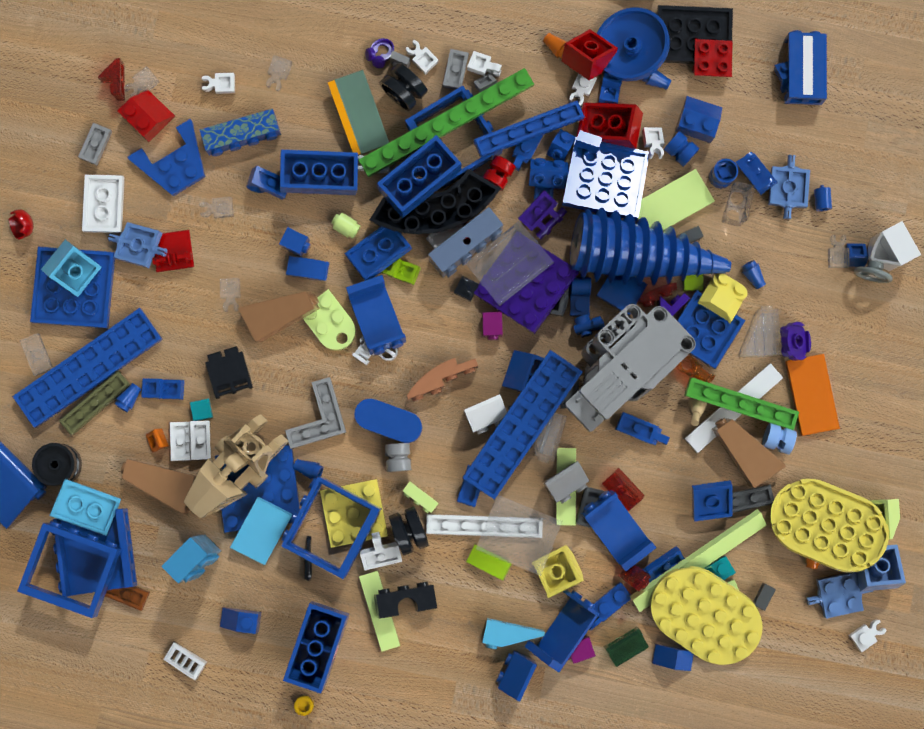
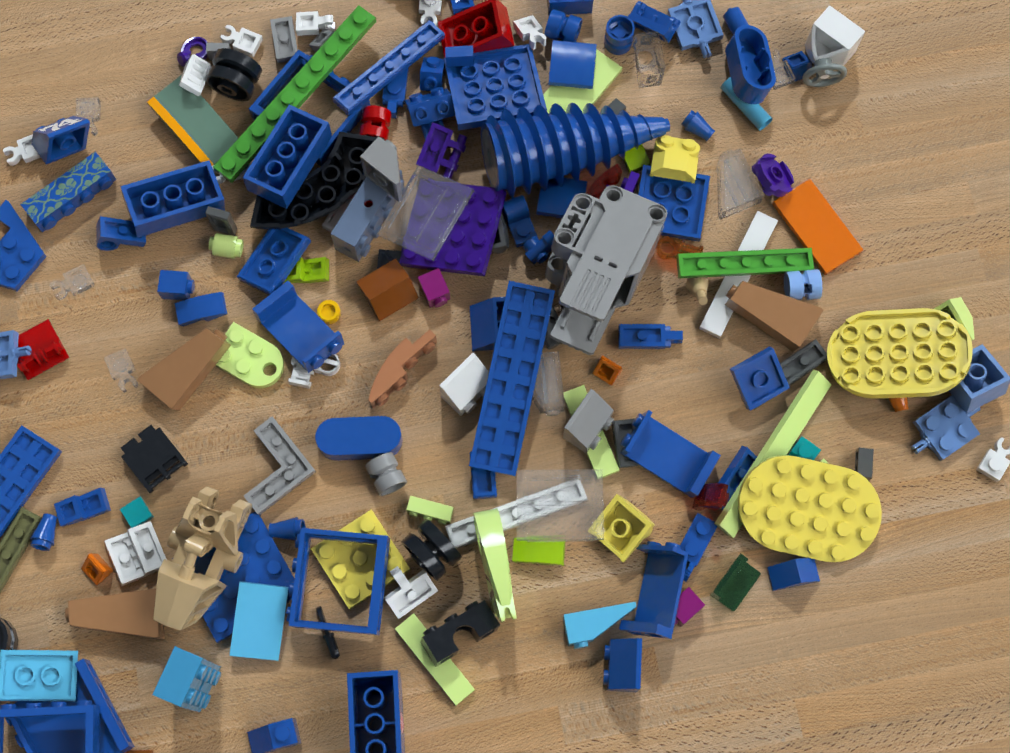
camera: 20 degrees left, 10 degrees down
clear red slope [602,468,644,511] -> none
none -> blue slope [32,116,90,164]
none -> white slope [179,54,211,96]
none -> dark grey plate [205,206,237,236]
none -> yellow tile [317,300,341,324]
none -> dark orange slope [356,259,419,321]
none -> light grey slope [360,136,402,202]
none -> yellowish green animal [473,508,517,622]
none -> blue slope [548,40,597,89]
none -> orange slope [592,355,622,386]
none -> medium azure piece [720,77,773,131]
none -> blue plant [725,25,776,104]

